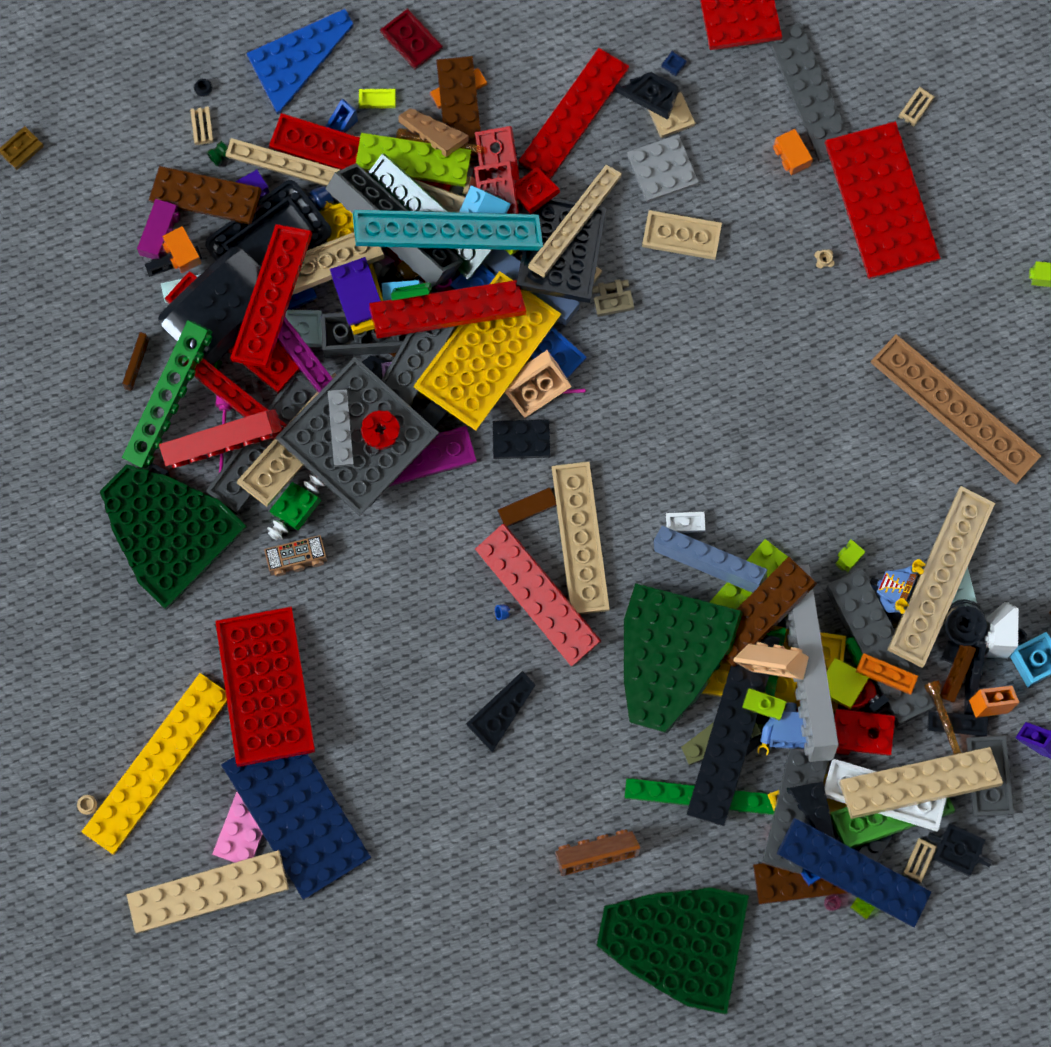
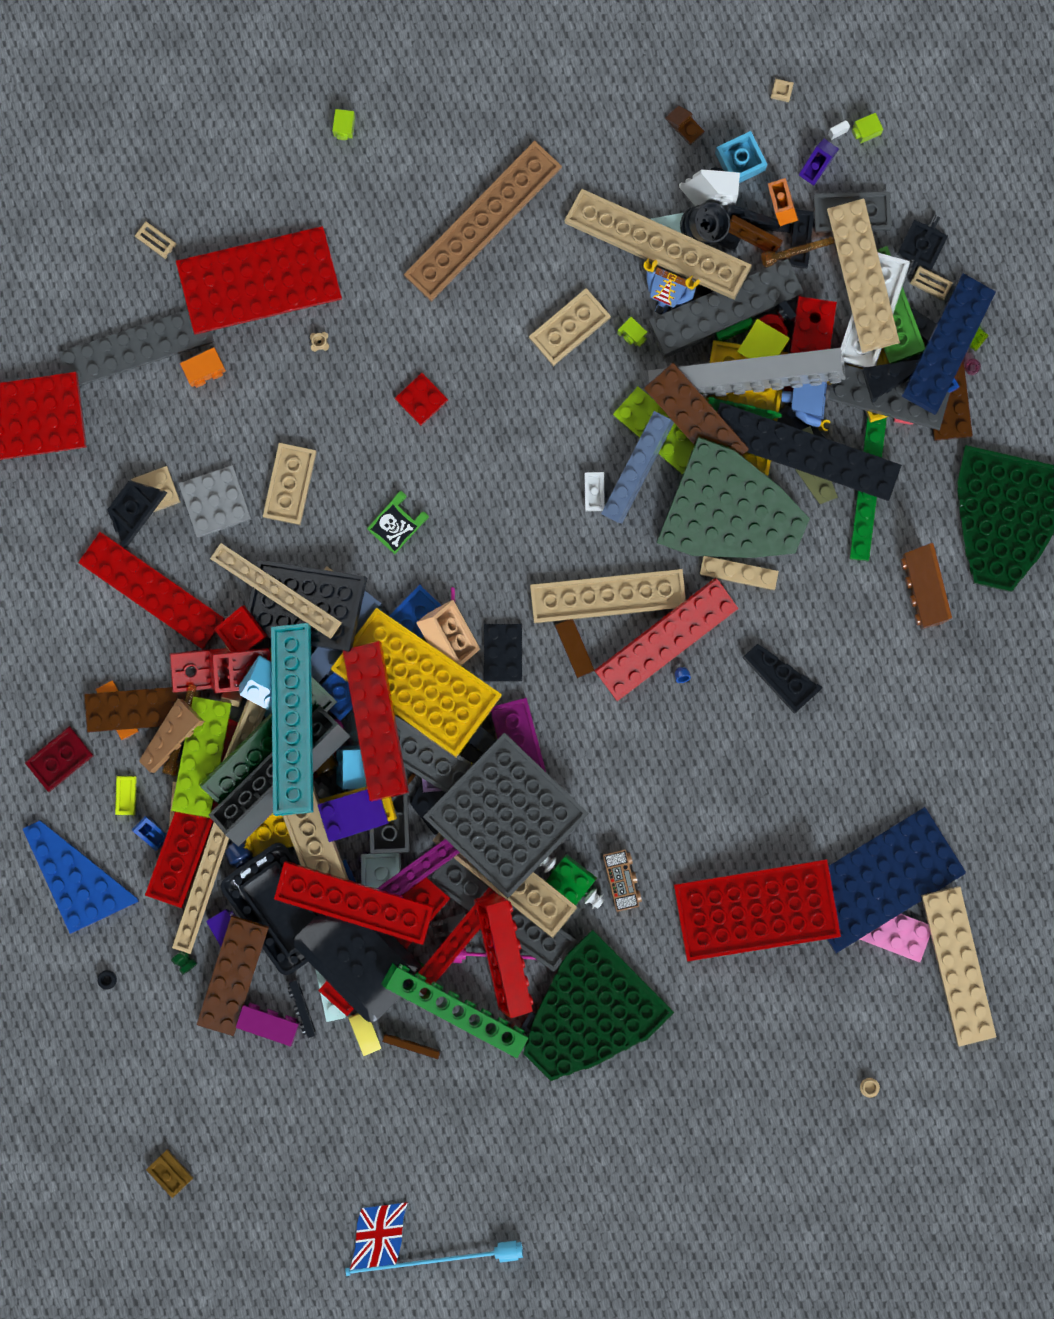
camera: 85 degrees left, 10 degrees up
yellow plate [81,673,227,855] -> none
orange brick [162,226,202,273] -> none
tan tile [190,107,213,145] -> none
light grey plate [328,389,354,467] -> none
red plate [361,410,400,450] -> none
green tile [391,282,432,301] -> none
dark tan plate [592,279,634,317] -> none
dark blue tile [661,51,687,76] -> none
light nougat slope [734,642,809,680] -> none
lime plate [742,688,786,720] -> none
orange tile [856,653,918,695] -> none
none -> light yellow slope [348,1013,381,1056]
none -> flag [367,491,429,554]
none -> red plate [394,373,448,426]
none -> tan plate [529,288,611,366]
none -> tan plate [700,556,779,590]

